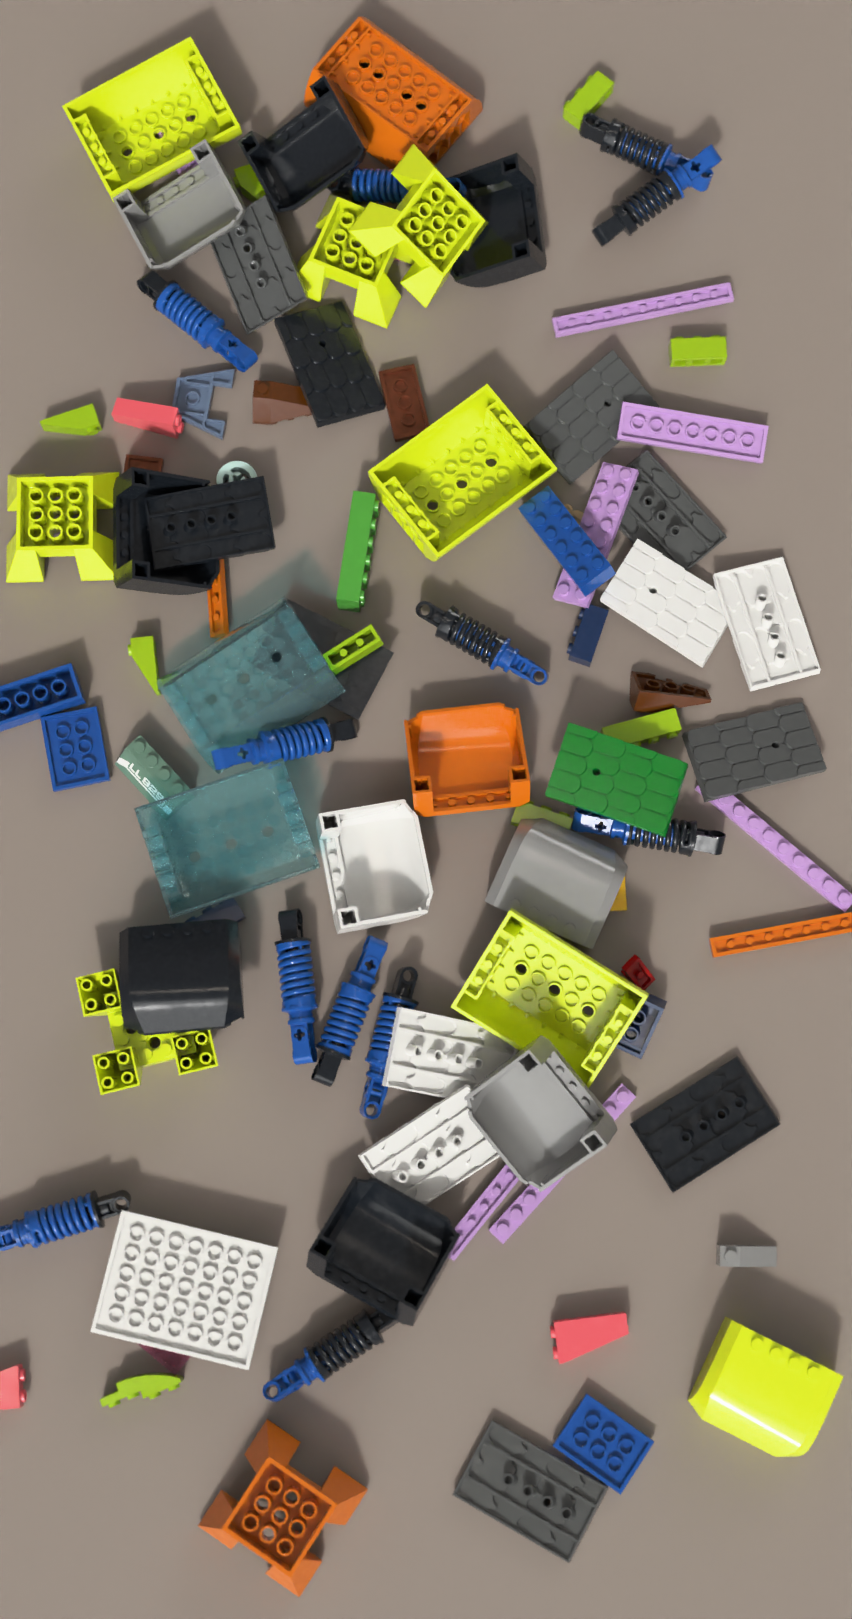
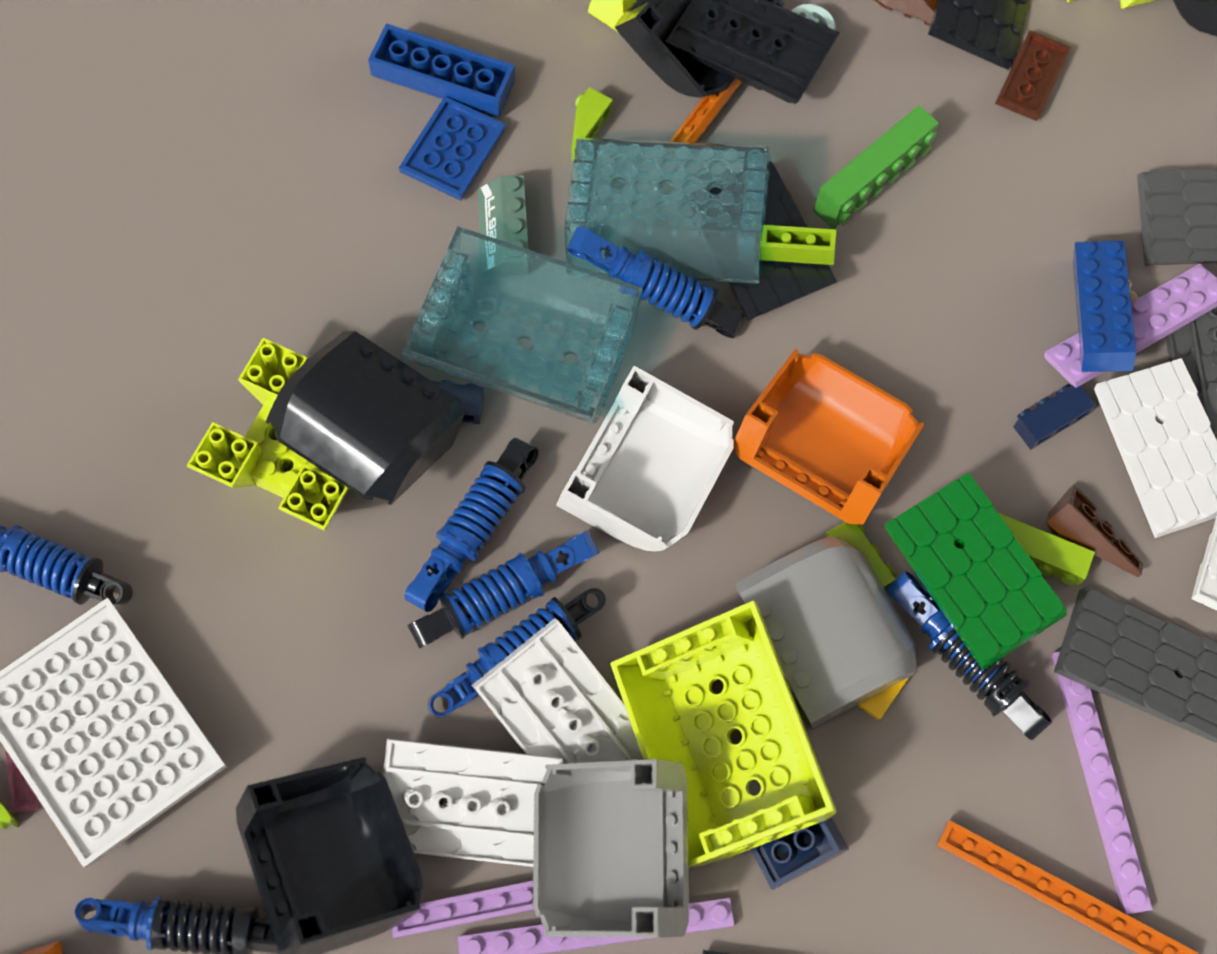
camera: 35 degrees right, 10 degrees down
neon yellow slope [368,384,557,562] -> none
black piece [416,601,549,685] -> none
red slope [621,954,655,991] -> none

